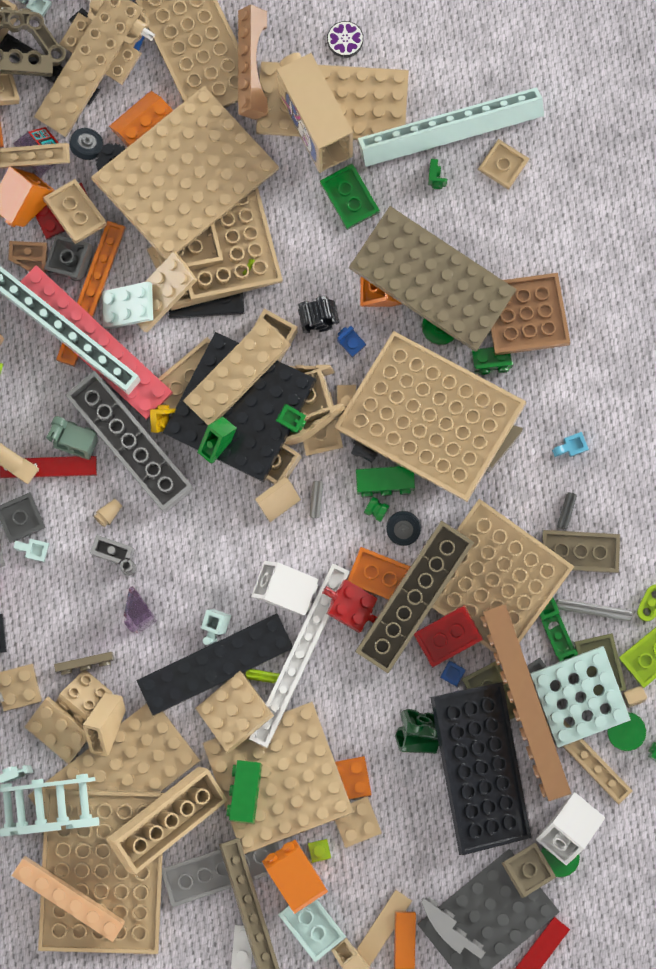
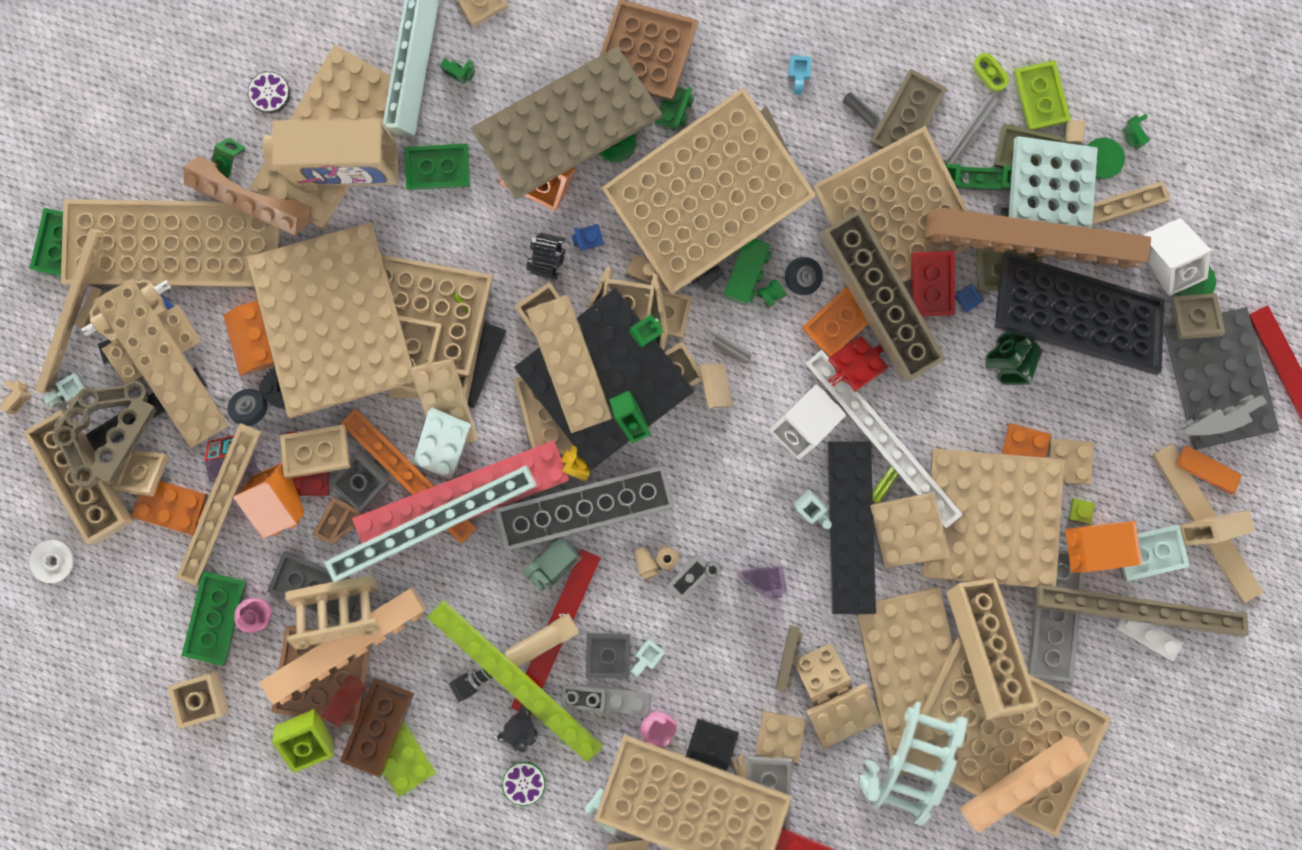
camera: 65 degrees left, 5 degrees up
tan slope [83,693,126,757] -> none
green brick [226,760,262,824] -> none
none -> green bracket [212,138,245,179]
none -> tan brick [655,546,680,571]

